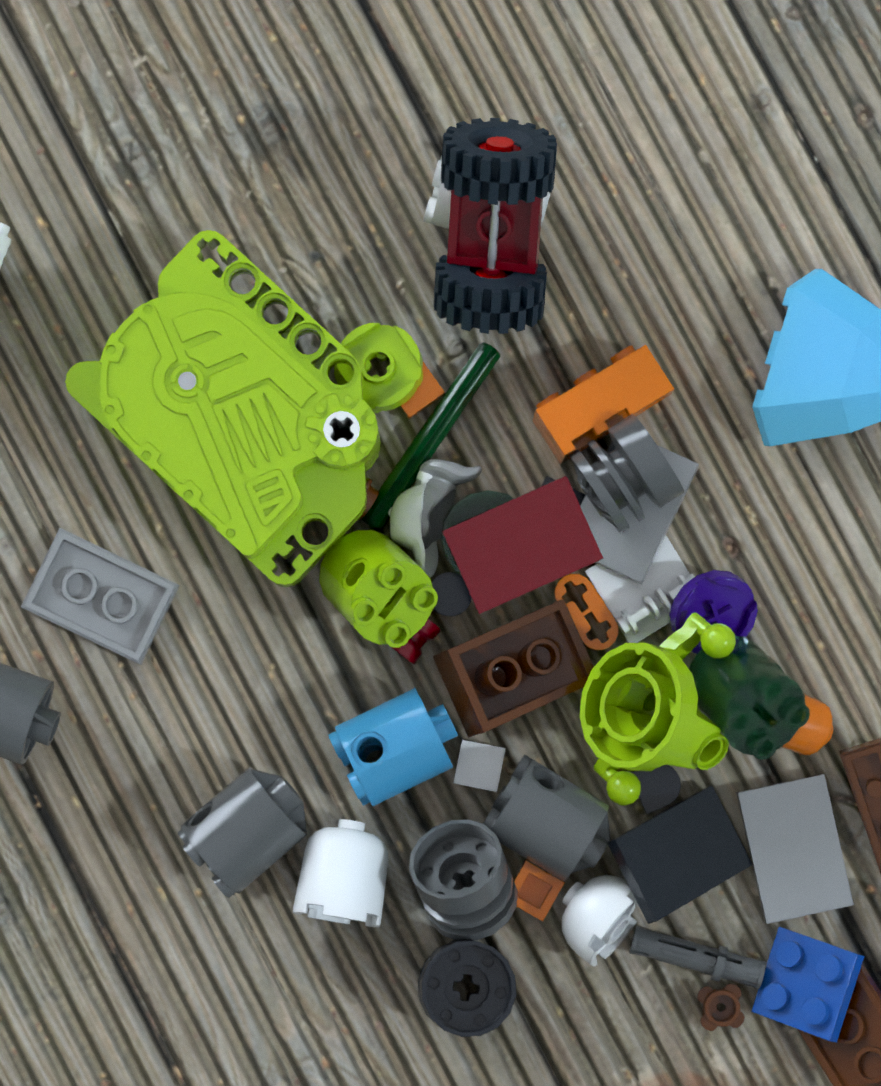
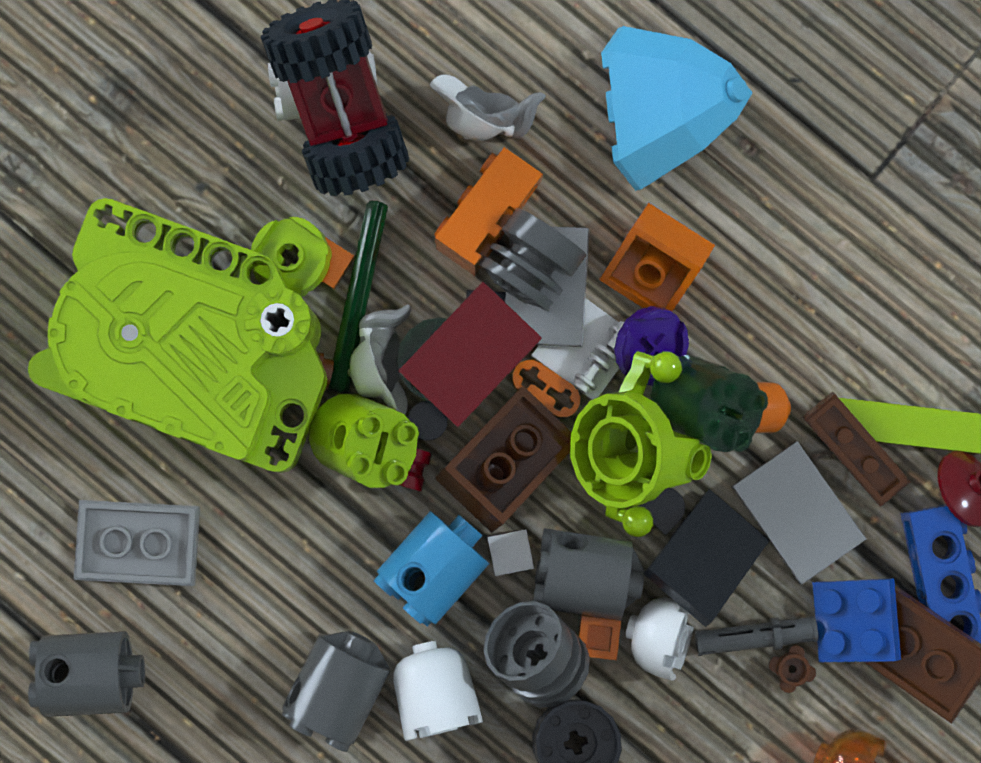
camera: 25 degrees left, 0 degrees up
none -> hair [430,75,546,141]
none -> orange slope [599,203,715,311]

